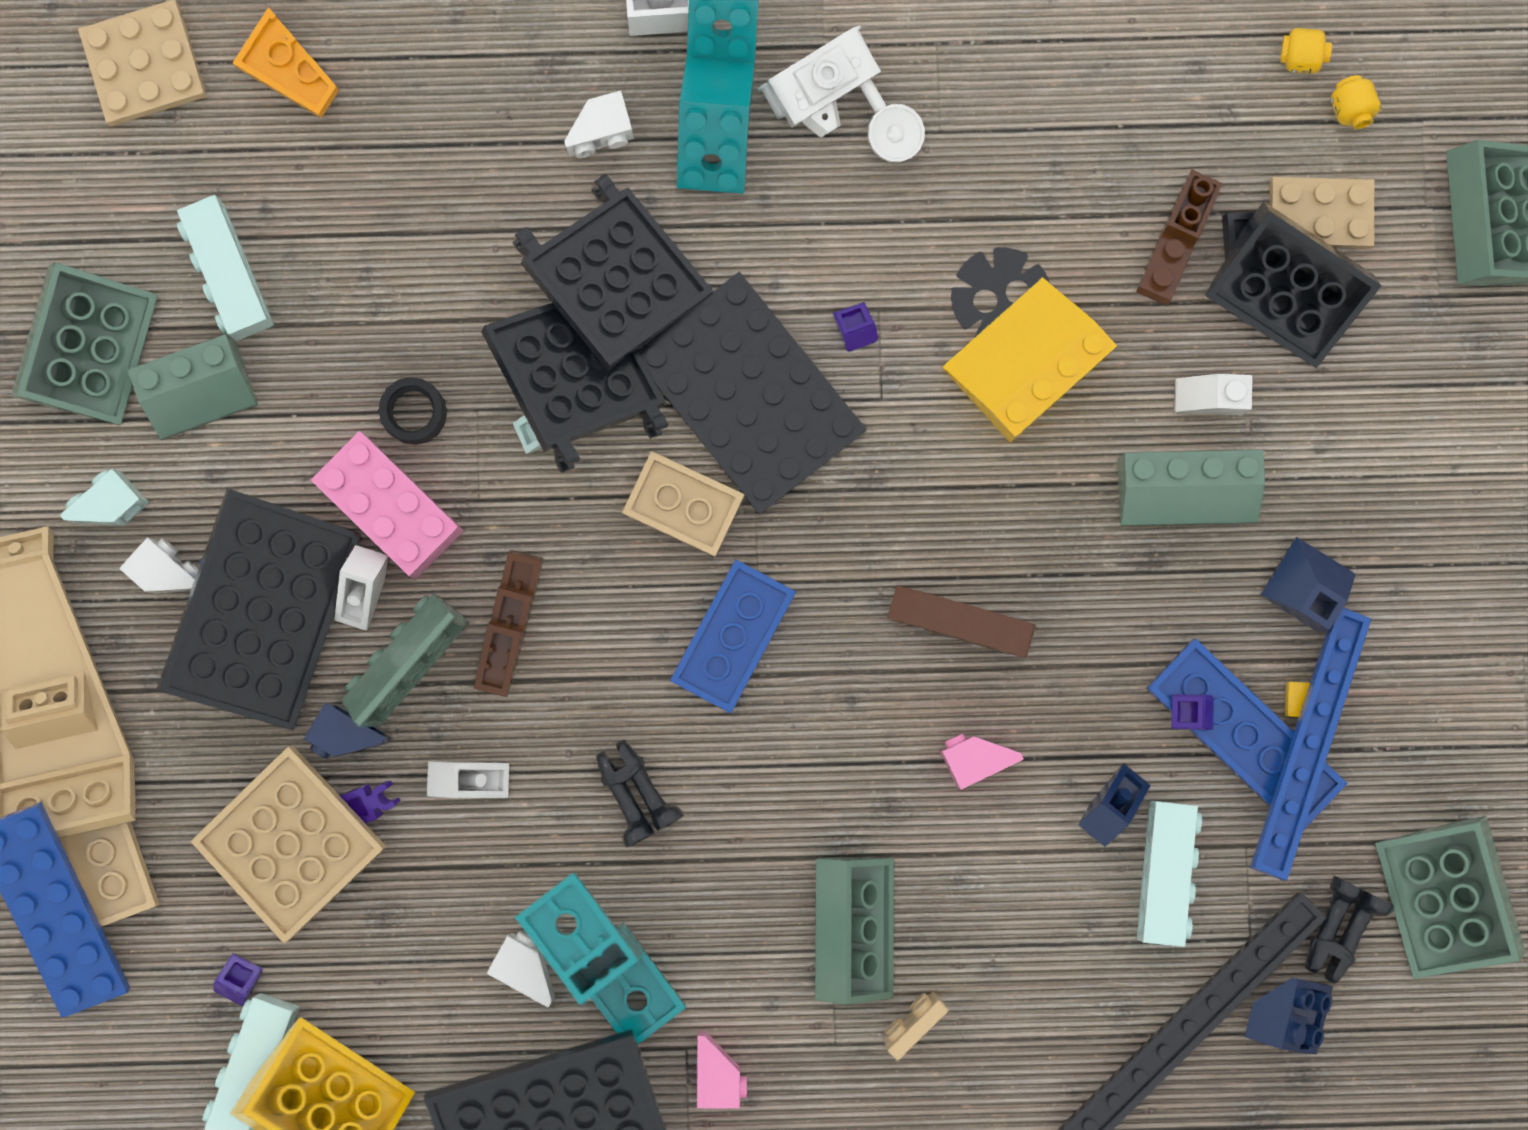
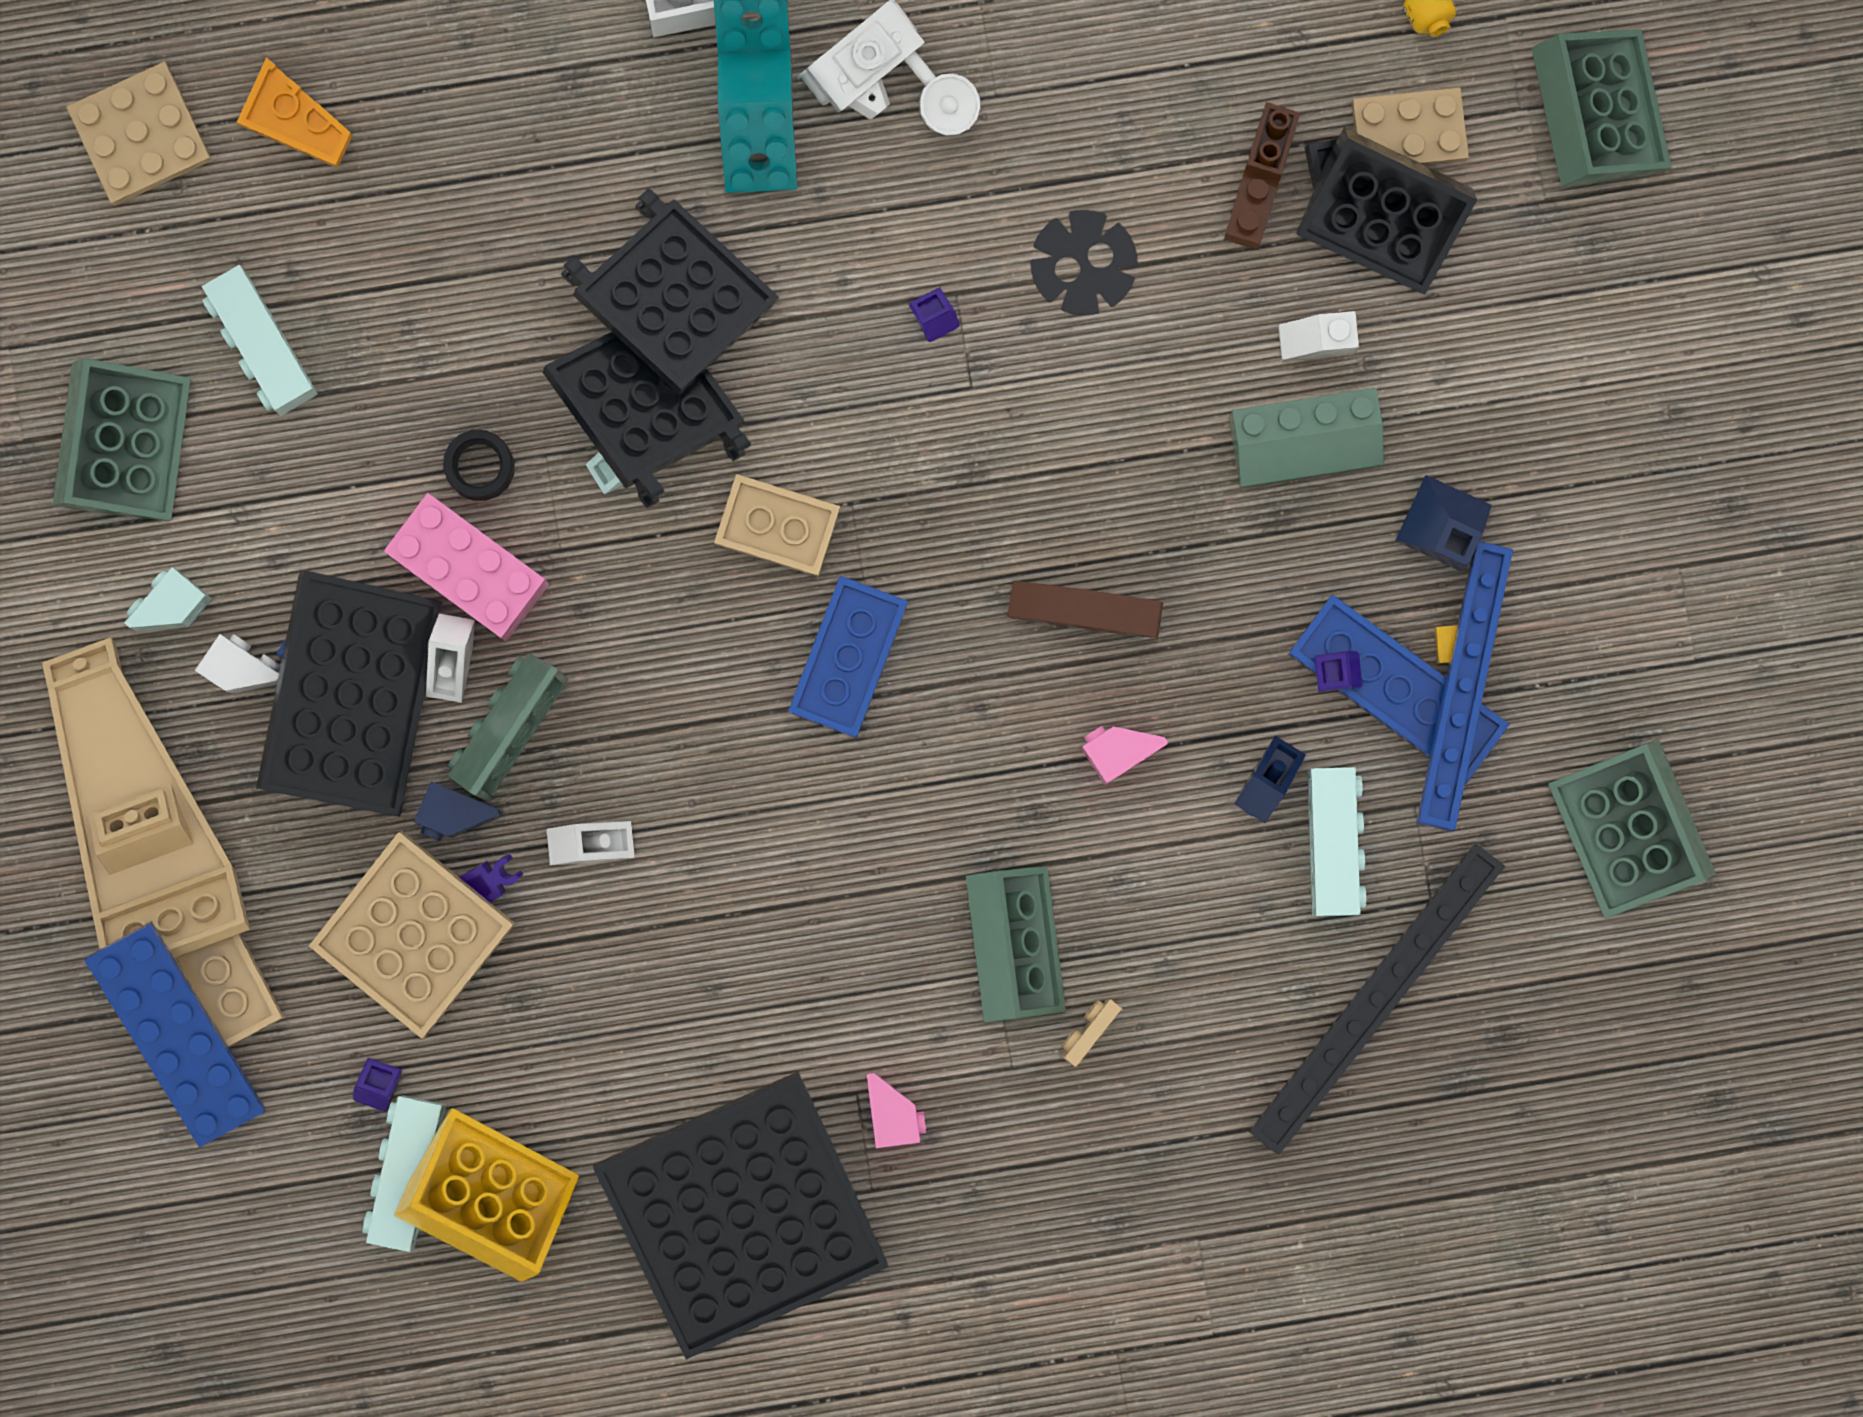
camera: 10 degrees left, 0 degrees up
sand green slope [128,334,258,440] -> none
reddish brown slope [473,550,544,697] -> none
white slope [487,931,555,1008] -> none
teal bracket [515,872,686,1044] -> none
white slope [564,91,634,158] -> none
black piece [596,740,684,848] -> none
black plate [638,271,867,515] -> none
yellow slope [942,277,1117,443] -> none
dark blue slope [1245,978,1333,1055] -> none
black piece [1305,876,1394,984] -> none

